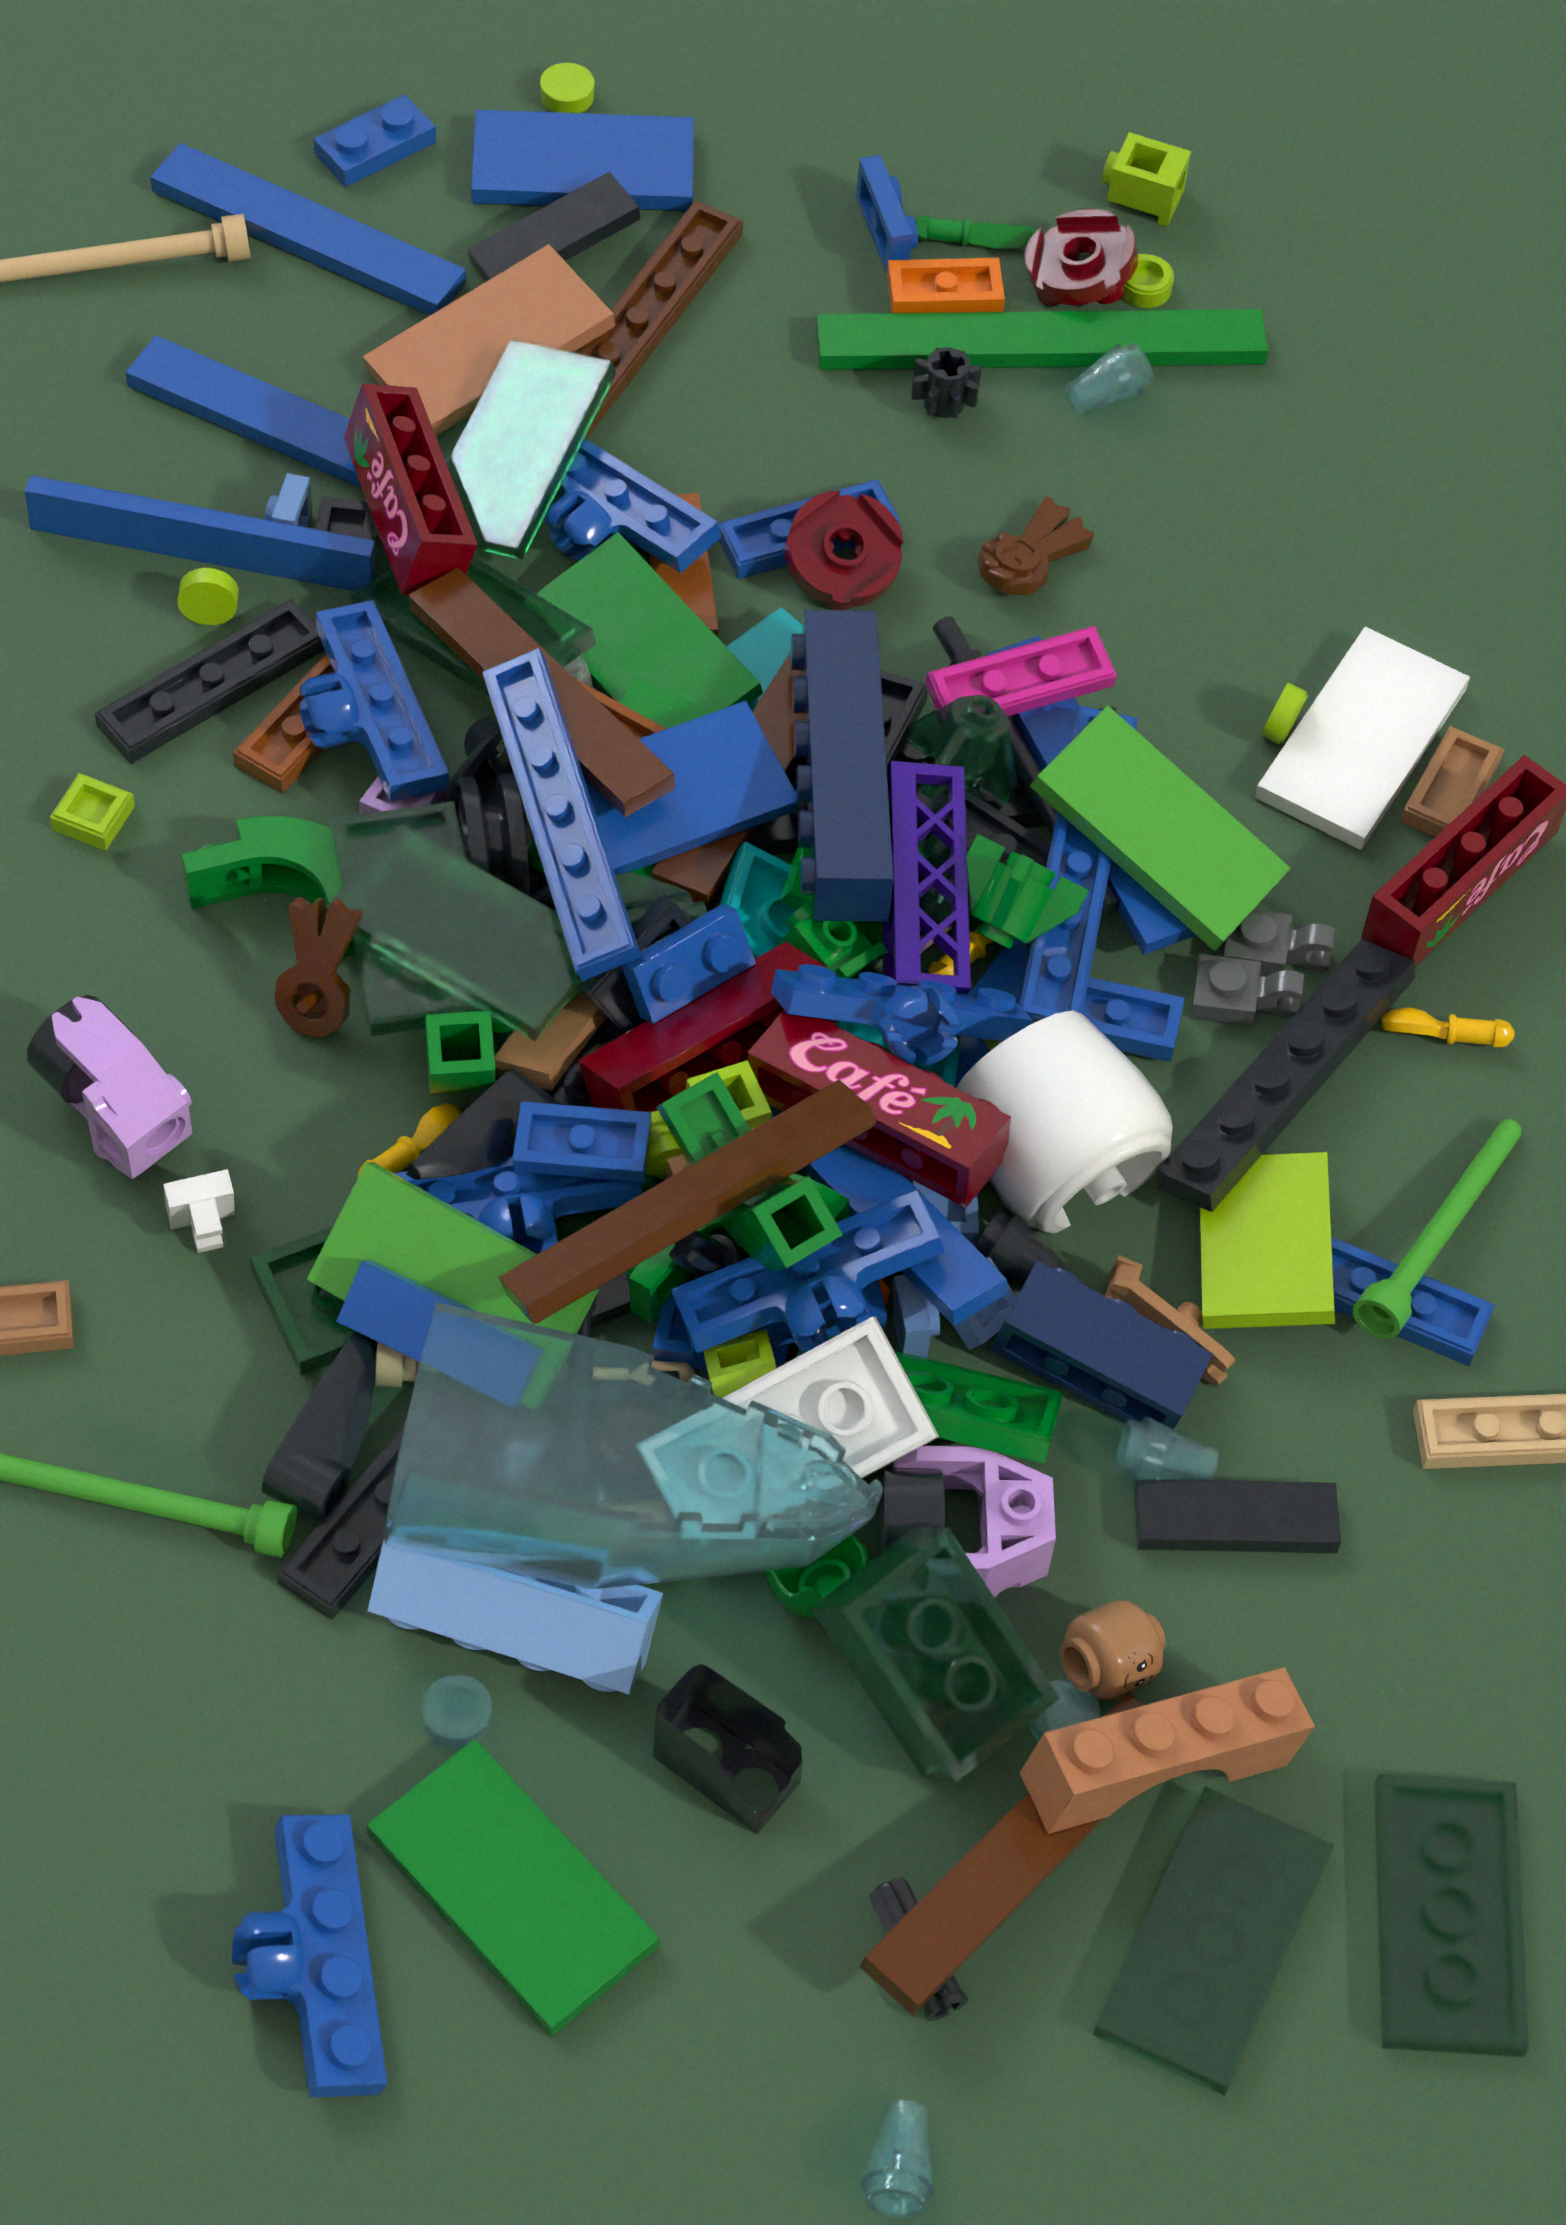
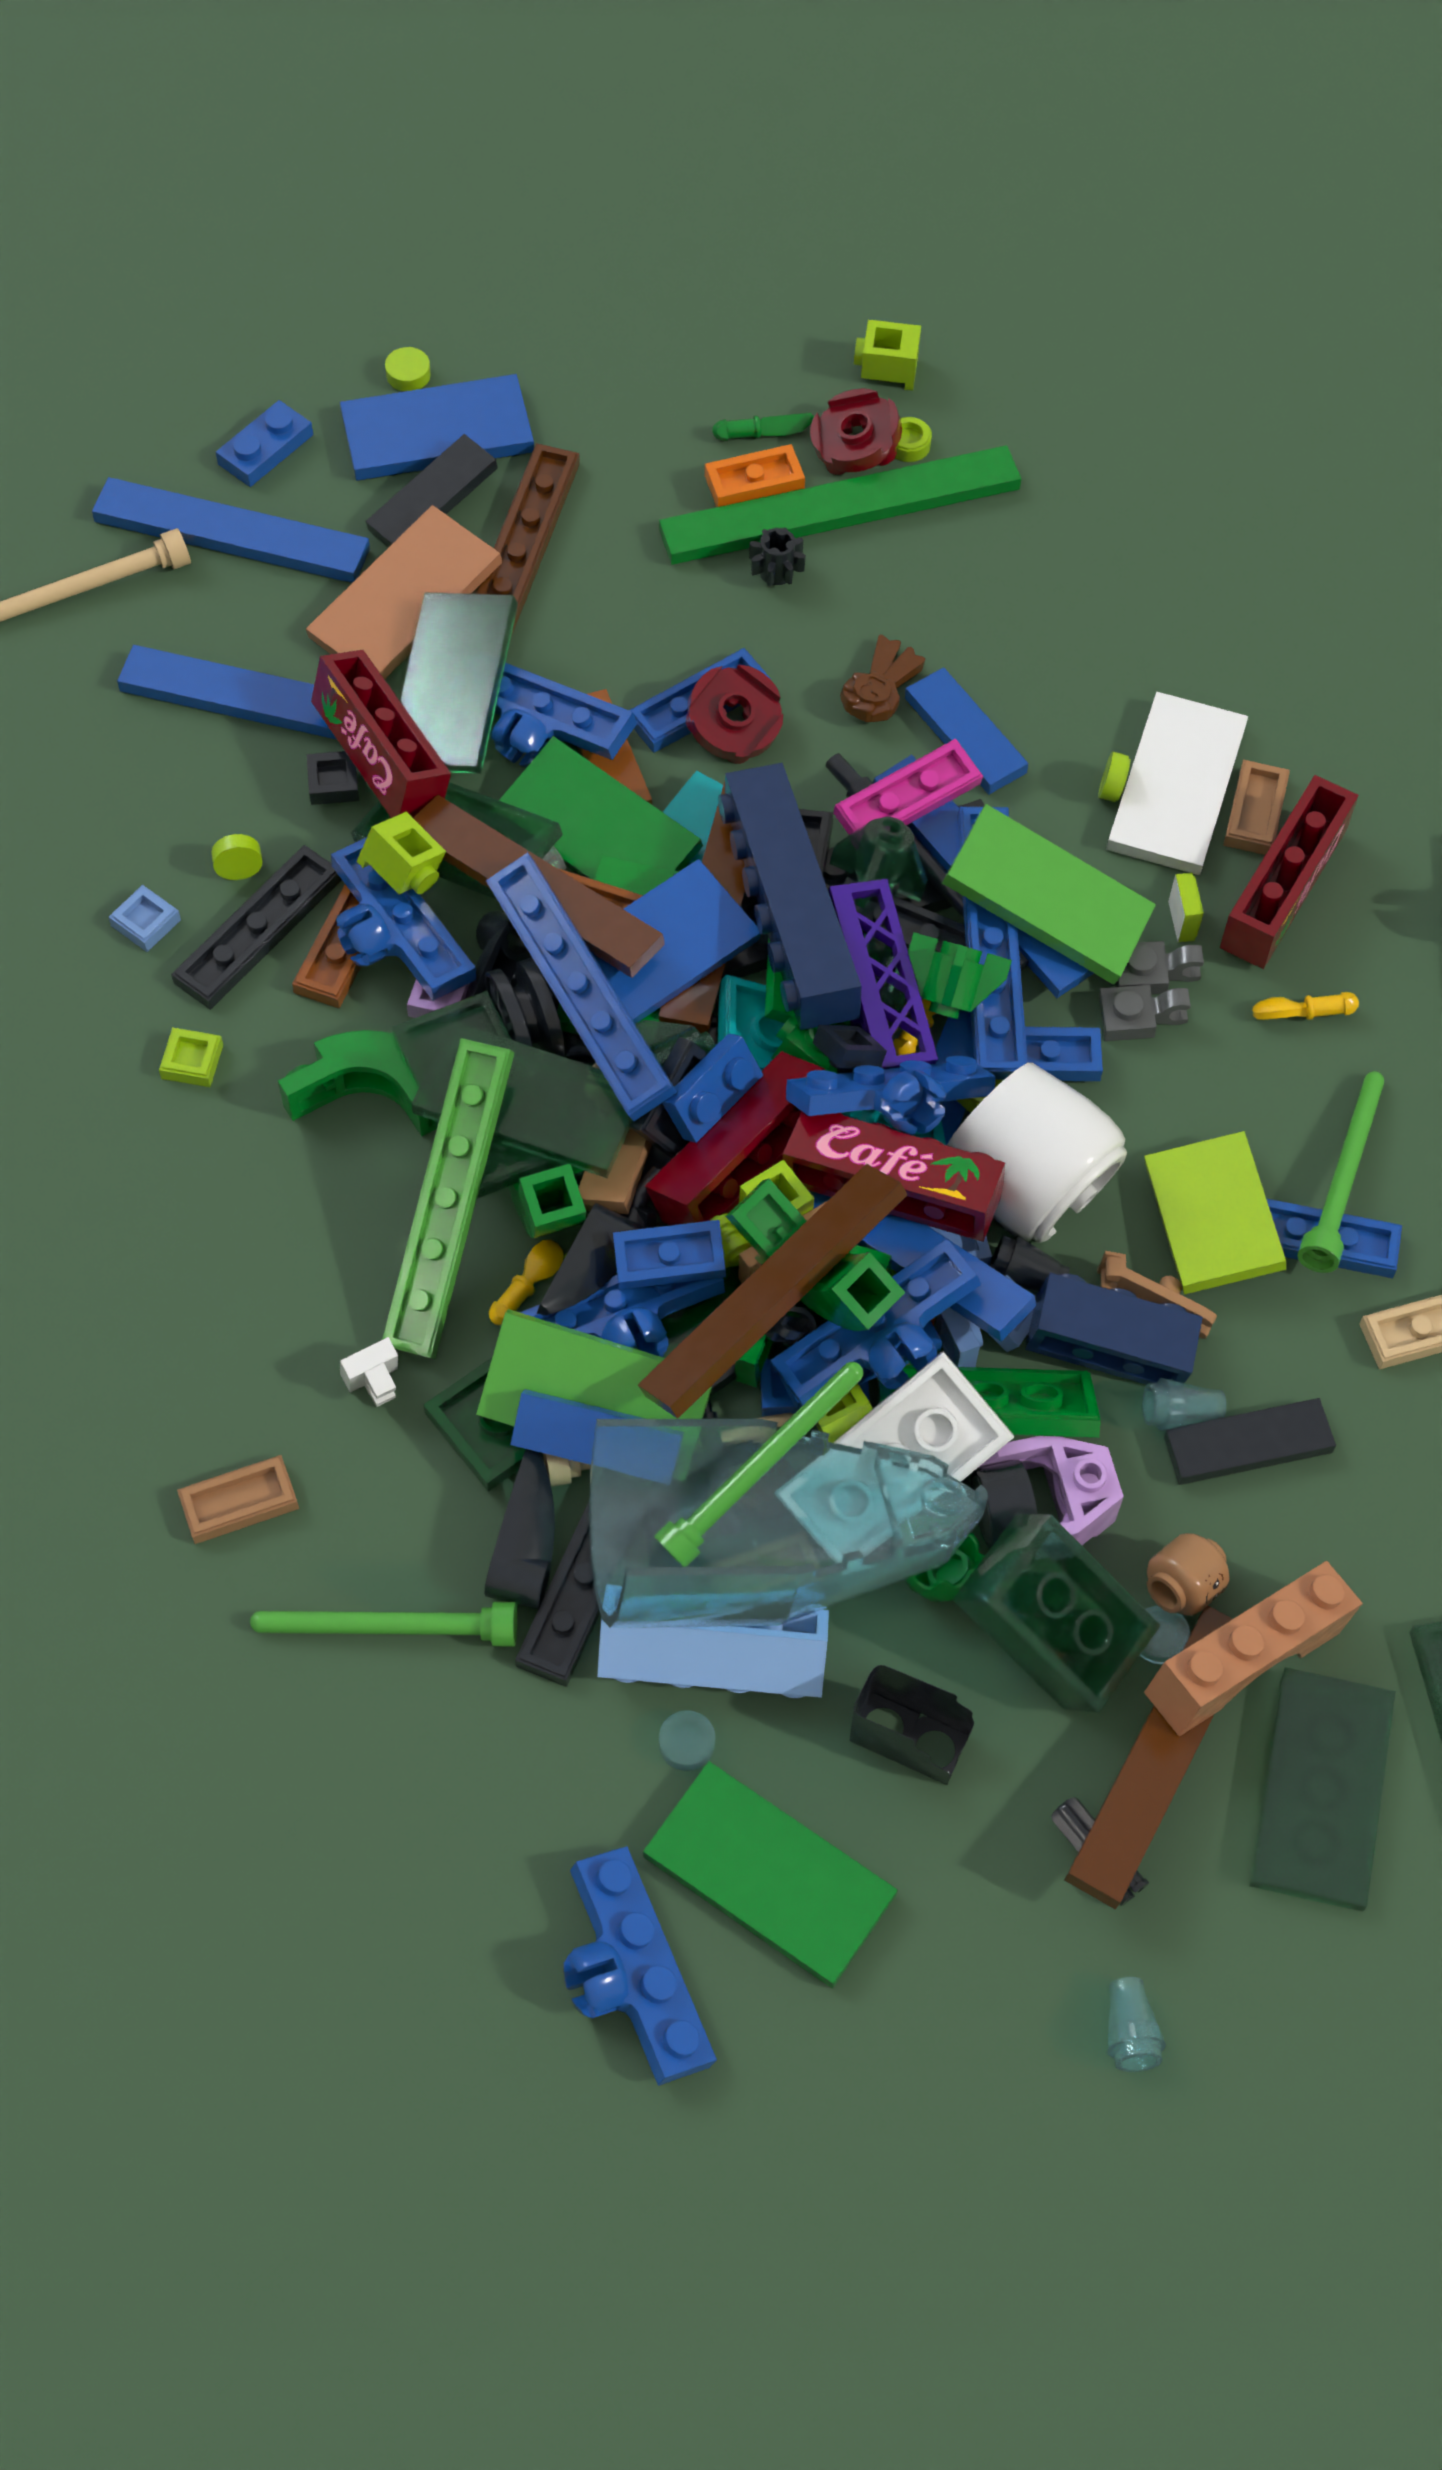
camera: 10 degrees left, 5 degrees up
blue tile [25,476,377,595] -> none
lavender piece [27,995,193,1180] -> none
medium blue plate [264,473,312,528] -> none
reddish brown piece [275,897,363,1038] -> none
blue plate [856,155,918,274] -> none
clear light blue cone [1065,343,1154,414] -> none
black plate [1156,939,1415,1212] -> none
none -> medium blue tile [109,885,181,952]
none -> lime brick [356,812,446,895]
none -> bright green tile [382,1038,515,1359]
none -> bright green piece [654,1362,863,1568]
none -> black plate [812,1025,887,1073]
none -> blue tile [905,667,1029,795]
none -> lime tile [1168,873,1204,942]

